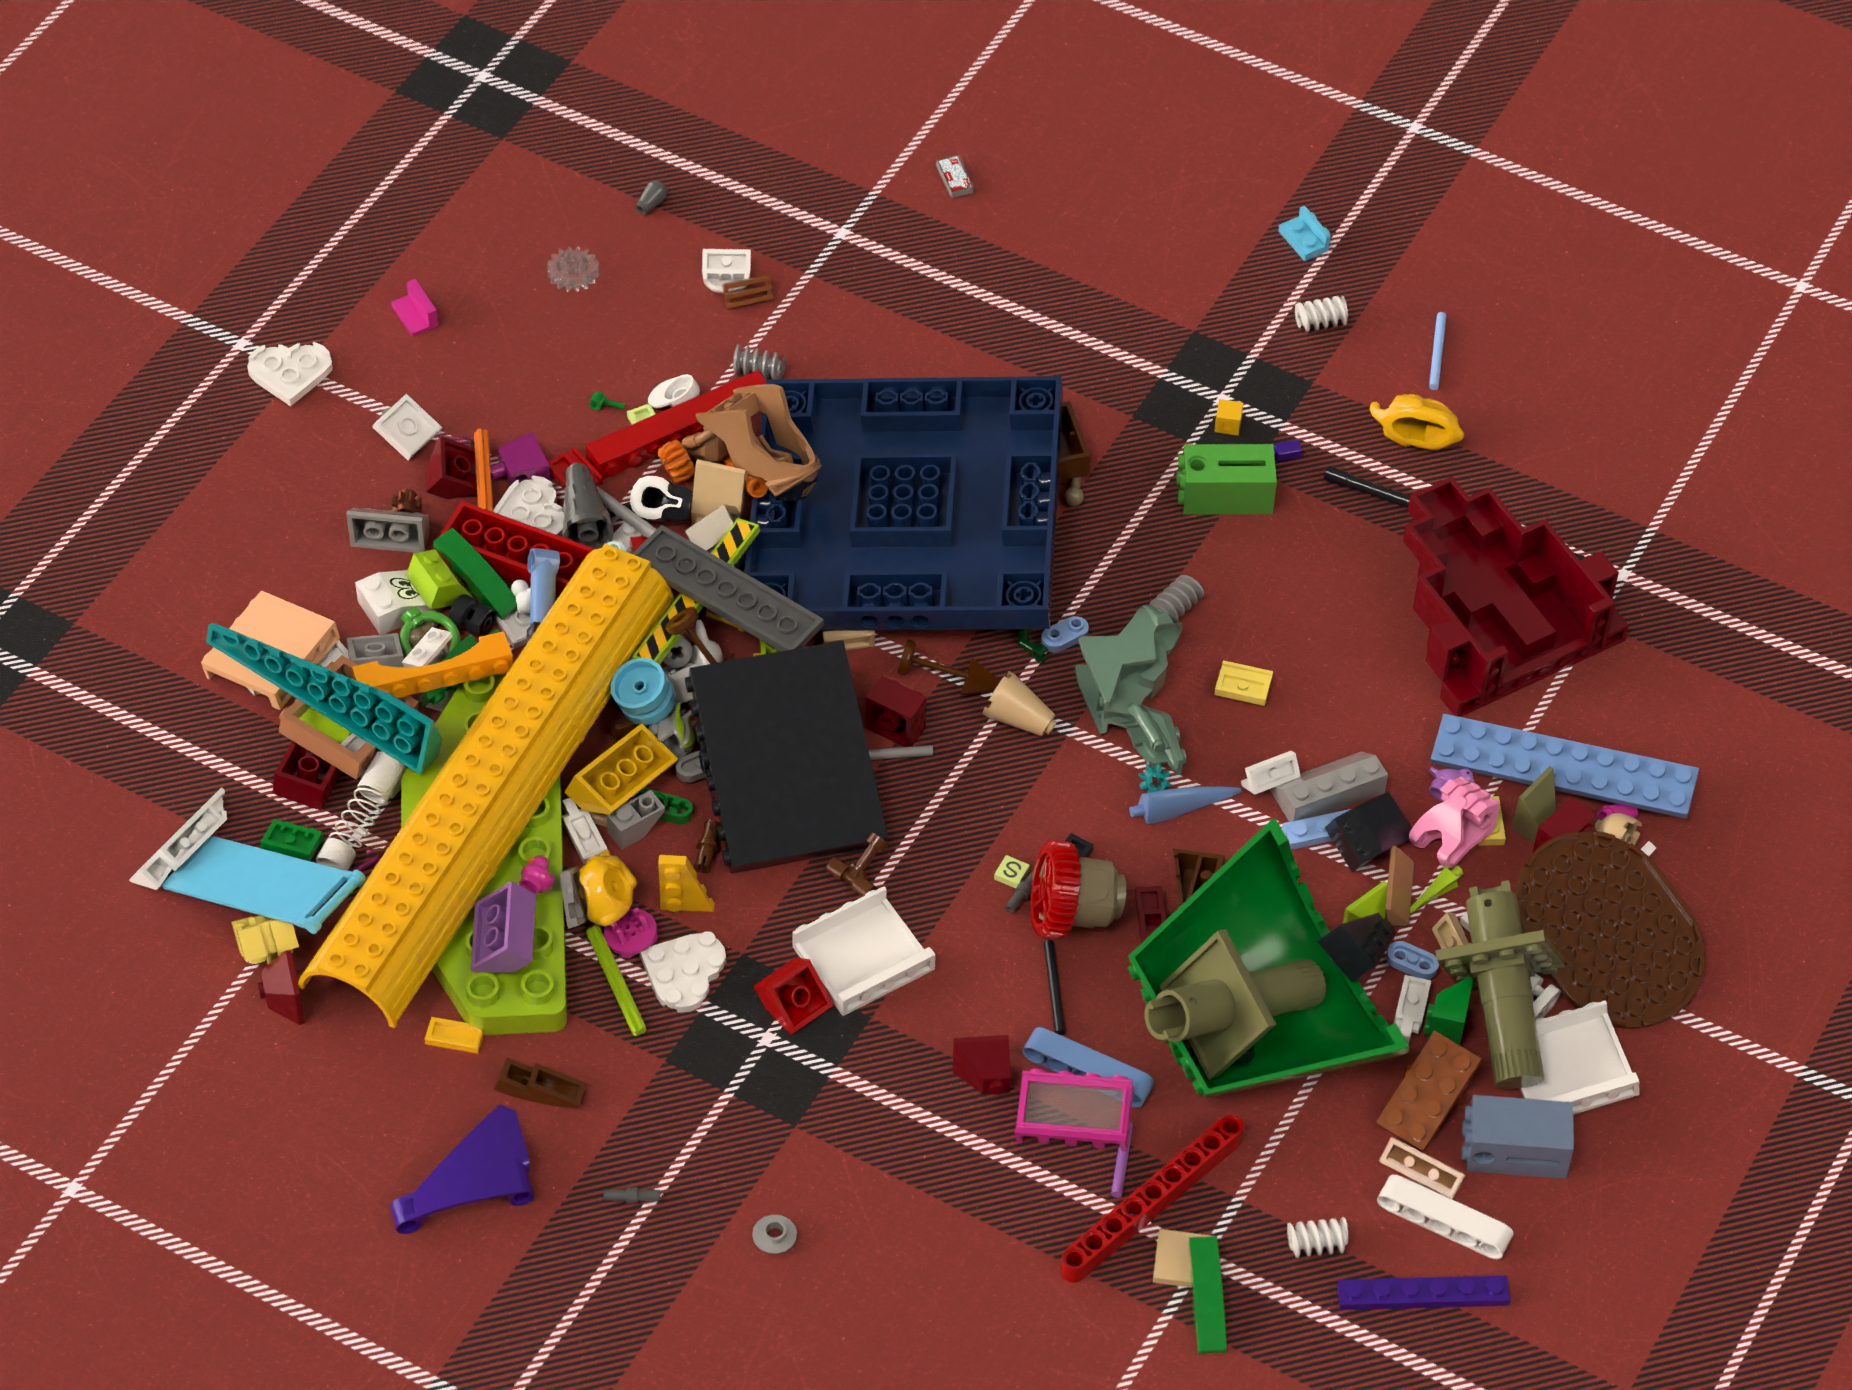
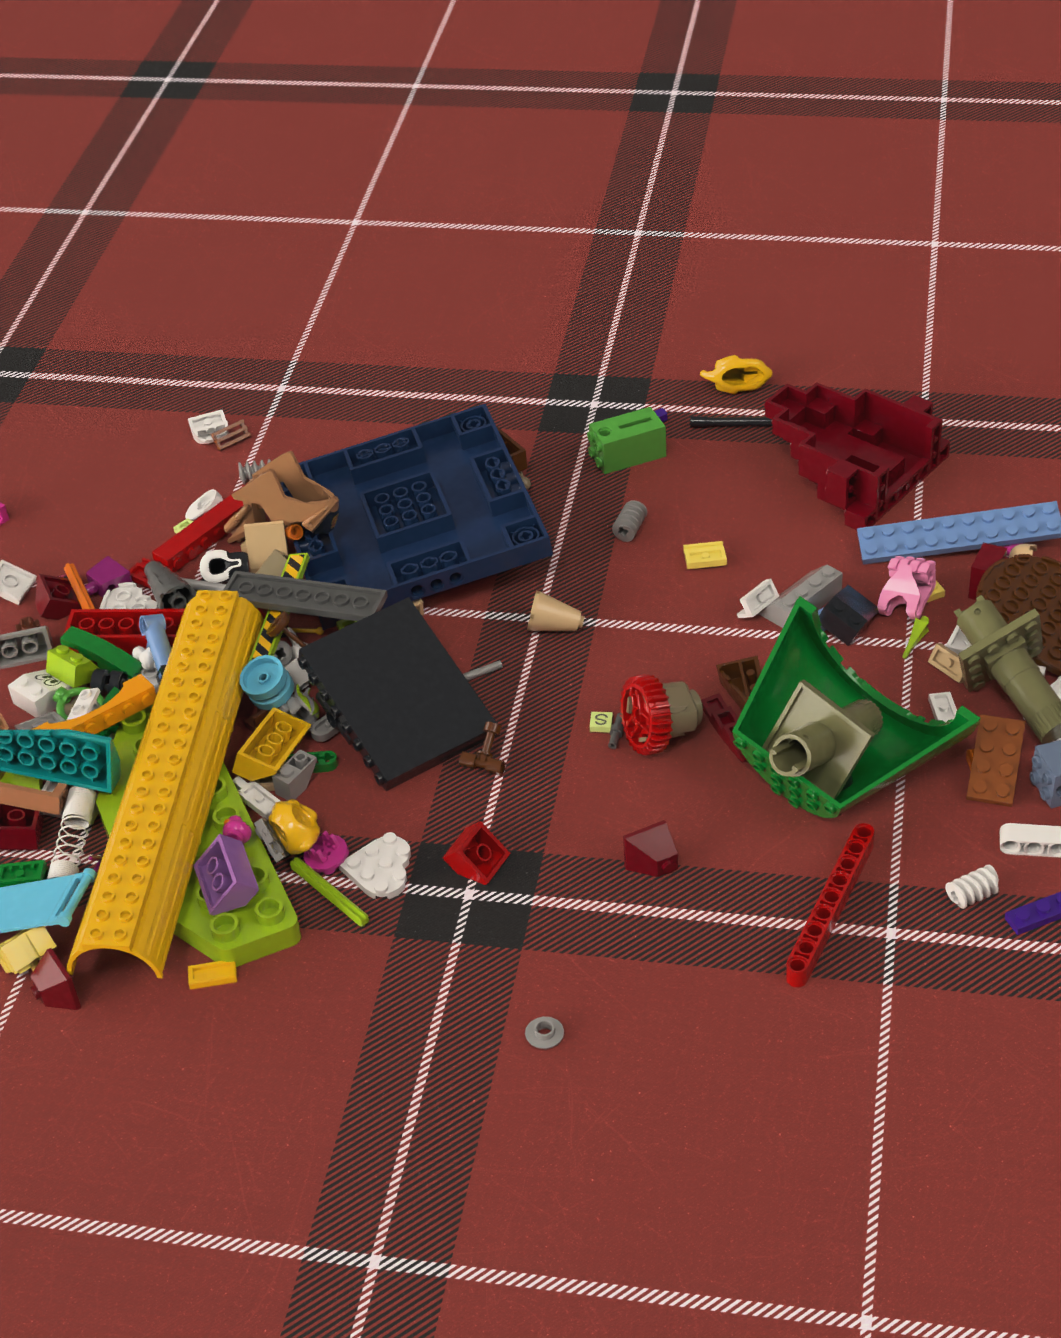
camera: 15 degrees left, 10 degrees down
dark purple panel [390,1104,534,1234] -> none
reddish brown slope [494,1057,586,1108] -> none
clear gear [547,246,599,292] -> none
green hand [589,391,625,411] -> none
dark grey bar [604,1187,660,1204] -> none
dark grey cone [635,180,668,215] -> none
orange gear [658,440,695,484] -> none
yellow wing [659,855,715,912] -> none
reddish brown pin [694,820,720,873] -> none
white panel [793,886,935,1016] -> none
dark red brick [865,676,927,747] -> none
reddish brown piece [897,639,1000,696] -> none
tile [936,155,974,198] -> none
window [1014,1068,1134,1152] -> none
dark green arm [1017,629,1048,663] -> none
medium blue beam [1022,1027,1155,1108] -> none
light blue plate [1041,616,1089,653] -> none
black bar [1043,940,1066,1036] -> none
sand green piece [1075,604,1186,775] -> none
medium lavender bar [1111,1122,1133,1198] -> none
medium blue piece [1129,786,1241,824] -> none
teal gear [1138,763,1171,793] -> none
tan tile [1153,1229,1210,1288] -> none
green slope [1188,1236,1227,1354] -> none
yellow piece [1214,399,1243,436] -> none
medium azure bracket [1279,206,1331,262] -> none
white piece [1295,296,1348,332] -> none
black wedge [1317,913,1396,982] -> none
lime slope [1343,881,1388,924] -> none
slope [1379,1137,1467,1200] -> none
medium nougat slope [1386,846,1414,926] -> none
light blue plate [1386,941,1439,980] -> none
green slope [1423,977,1473,1045] -> none
light blue bar [1429,312,1446,390] -> none
medium lavender animal [1429,767,1475,802] -> none
olive slope [1512,766,1556,843] -> none

